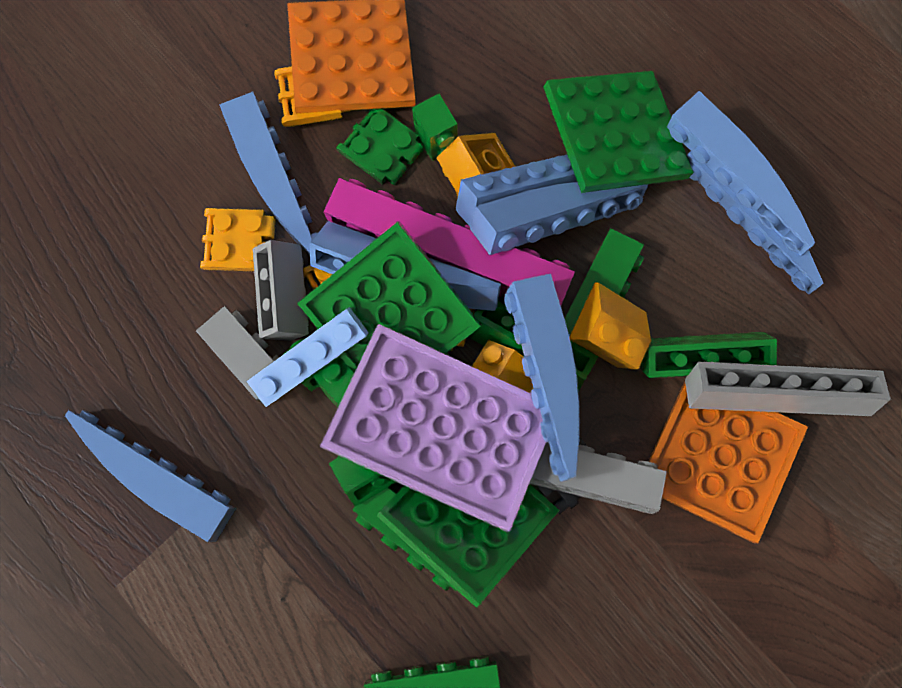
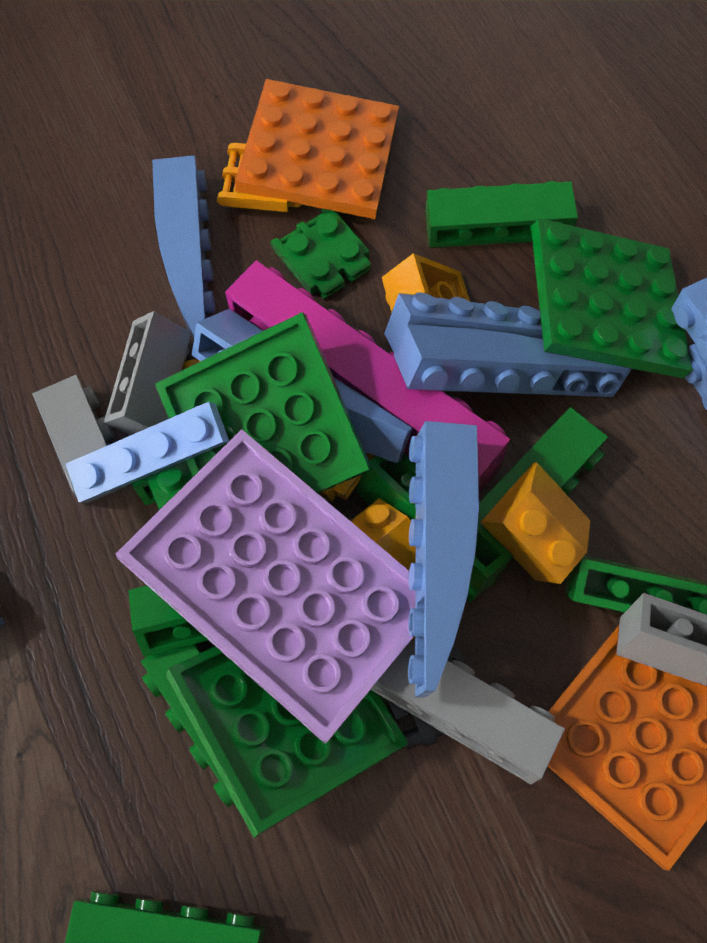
camera: 15 degrees right, 10 degrees down
light orange plate [200,208,276,271] -> none
green brick [412,94,458,161] -> none
none -> green brick [425,181,578,248]

